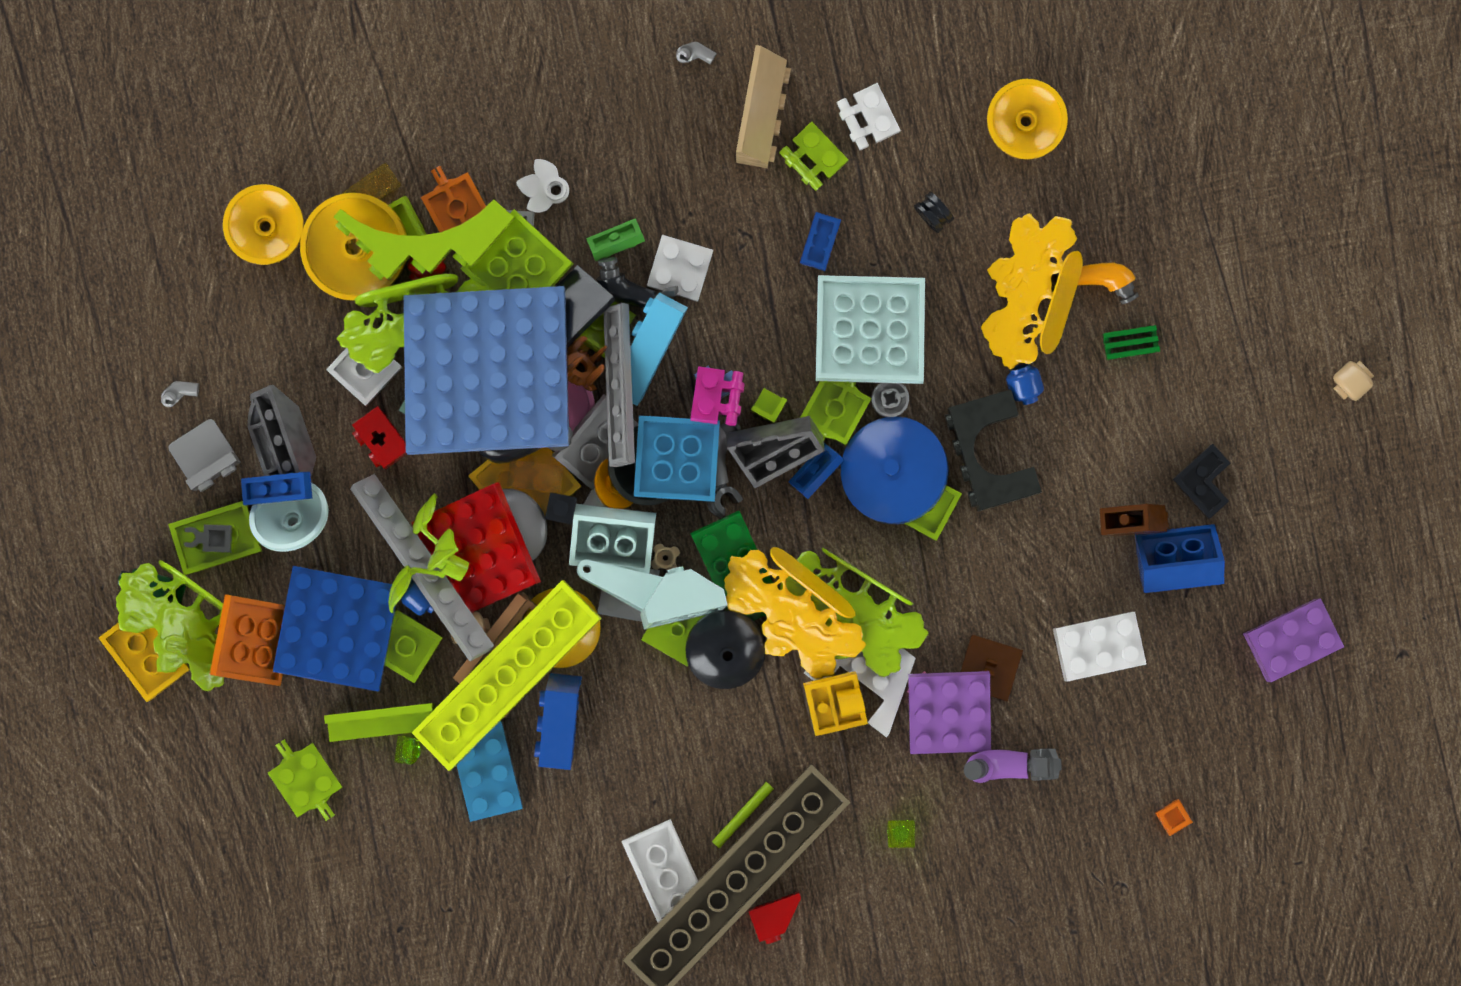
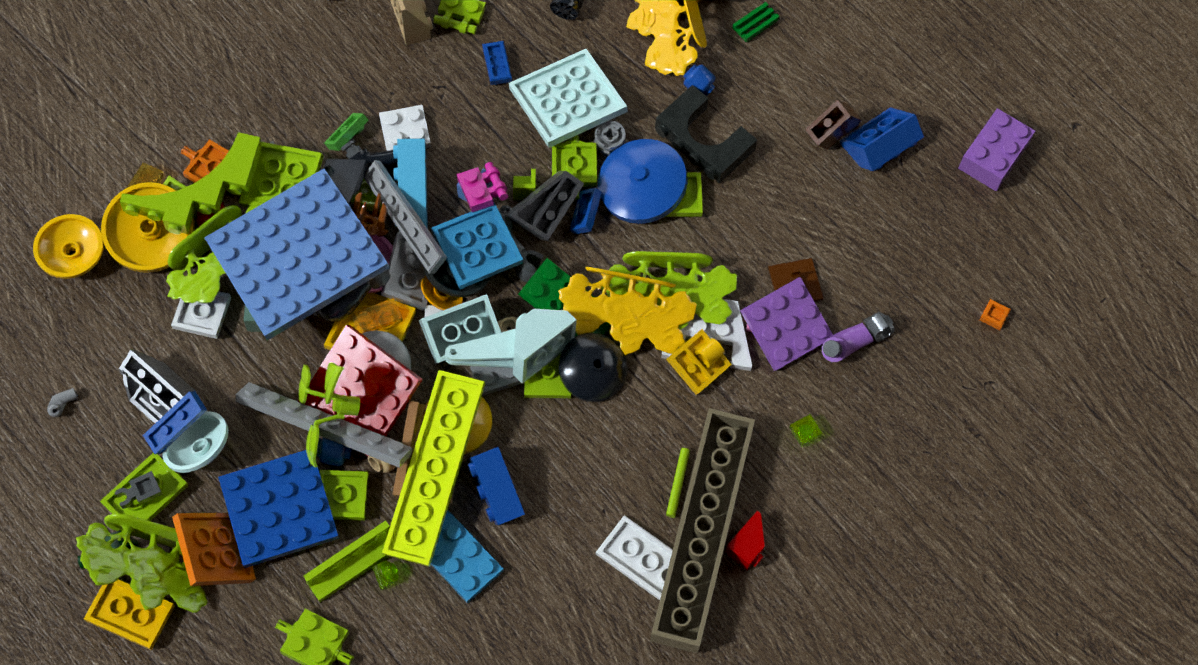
camera: 35 degrees left, 20 degrees down
light grey bracket [169,419,241,492] -> none
red brick [352,406,407,469] -> none
white plate [517,159,569,213] -> none
black brick [545,492,577,524] -> none
white brick [1053,612,1146,681] -> none
black plate [1172,444,1231,519] -> none

